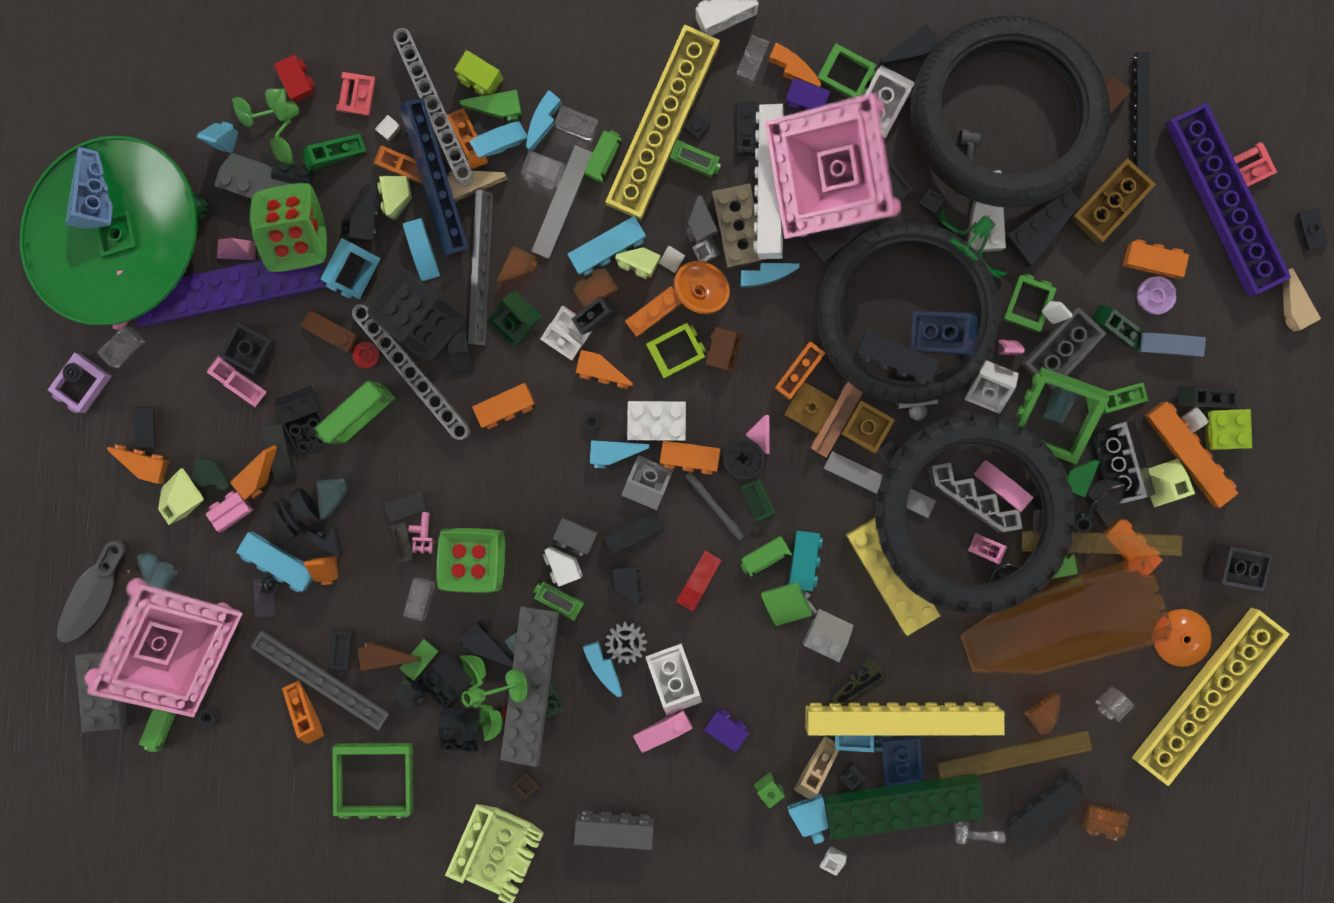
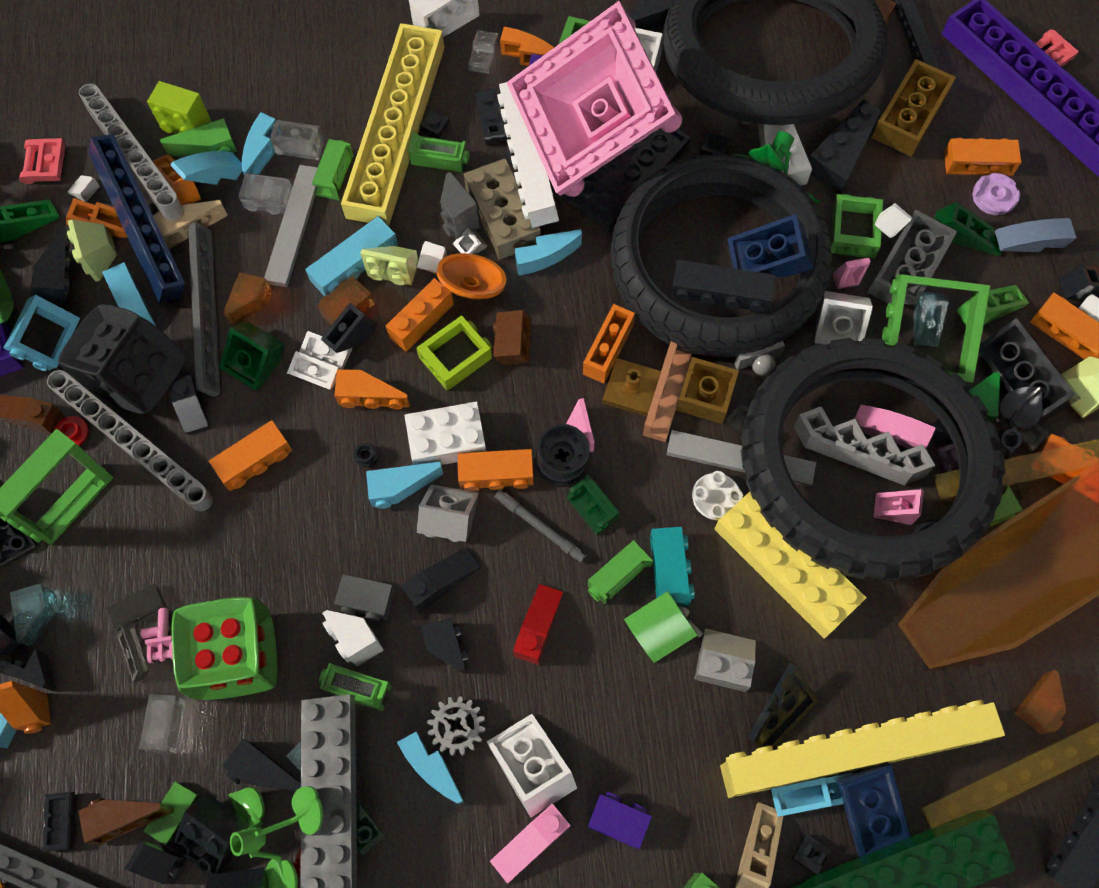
camera: 10 degrees left, 20 degrees down
none -> white dish [692,471,743,520]

